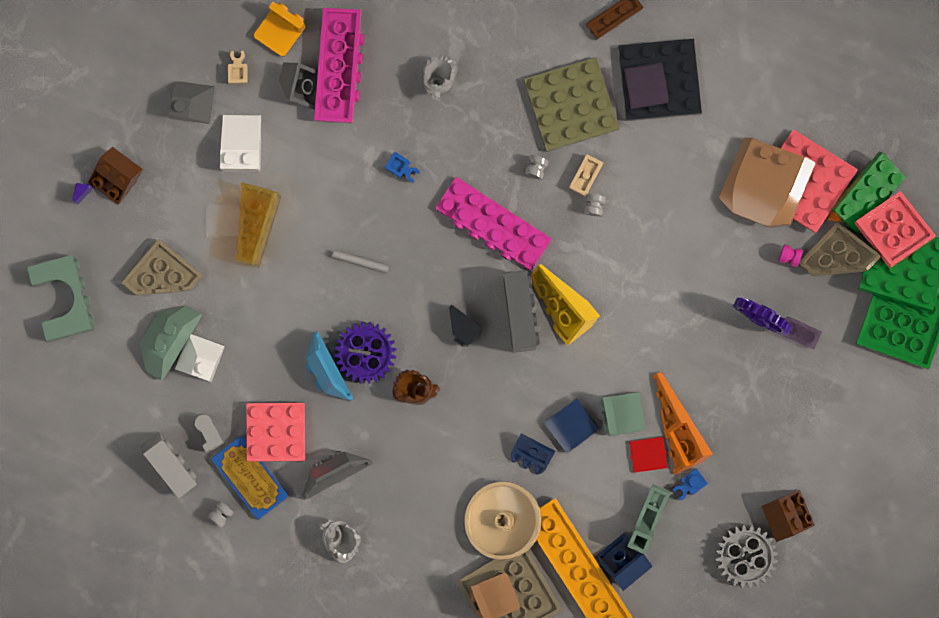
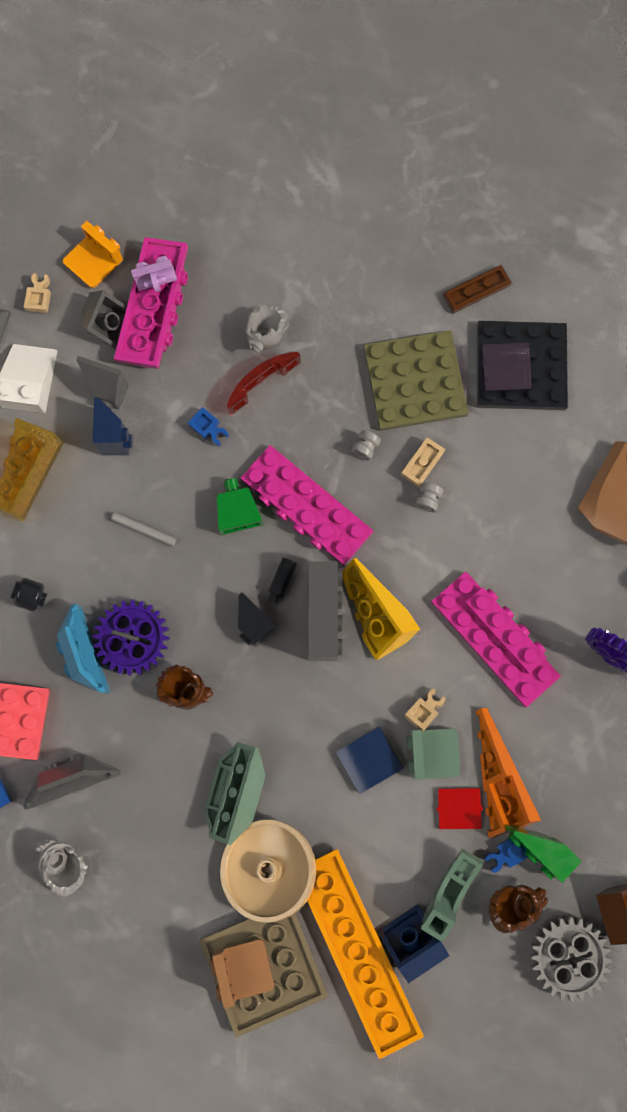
camera: 15 degrees right, 5 degrees down
dark blue plate [511,433,555,475] -> none
none -> black head [10,578,47,611]
none -> dark grey slope [76,356,129,410]
none -> dark blue slope [93,398,133,456]
none -> lavender hips [131,256,177,292]
none -> sand green wedge [205,742,266,845]
none -> green torso [217,478,263,536]
none -> clear red slope [227,352,301,416]
none -> black cylinder [267,558,297,604]
none -> tan plate [405,689,446,733]
none -> dark pink plate [431,572,561,708]
none -> reddish brown hair [489,885,548,934]
none -> green slope [504,824,582,883]

